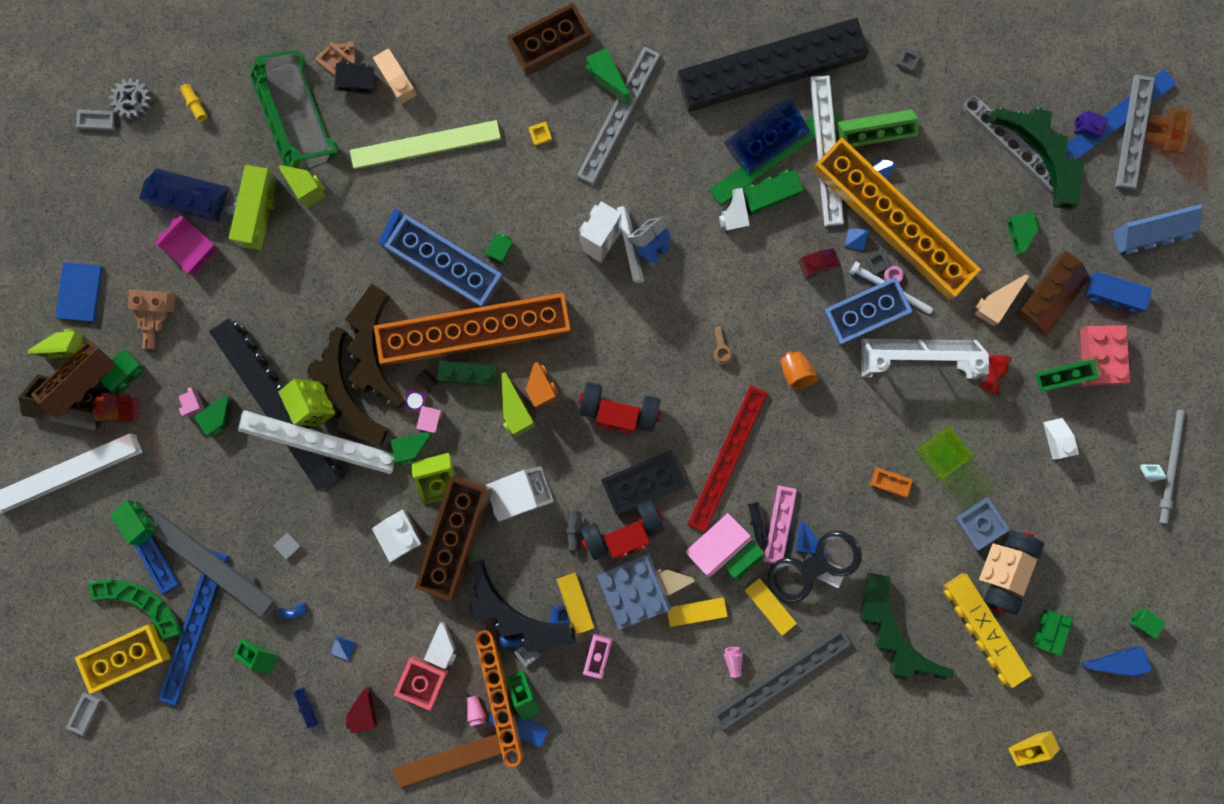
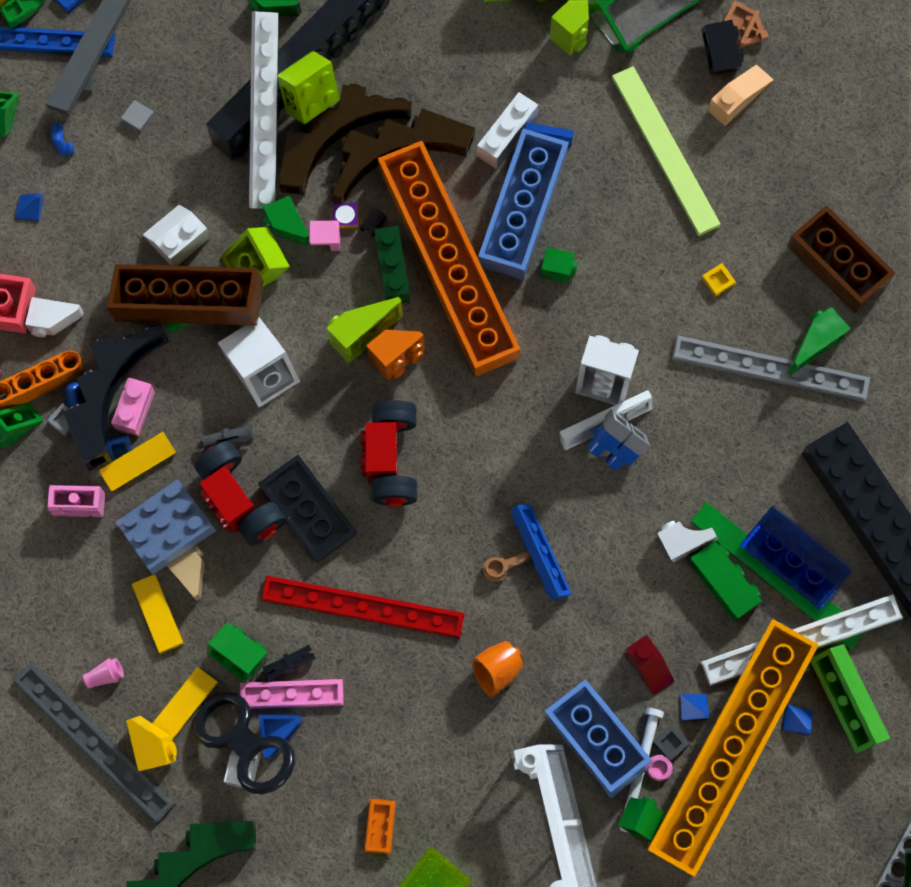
camera: 75 degrees right, 10 degrees down
bright pink tile [685,513,753,578] -> none
none -> bright pink brick [111,378,155,437]
none -> yellow slope [126,716,177,771]
none -> white brick [477,92,538,169]
none -> blue plate [510,504,572,601]
none -> green brick [618,796,664,841]

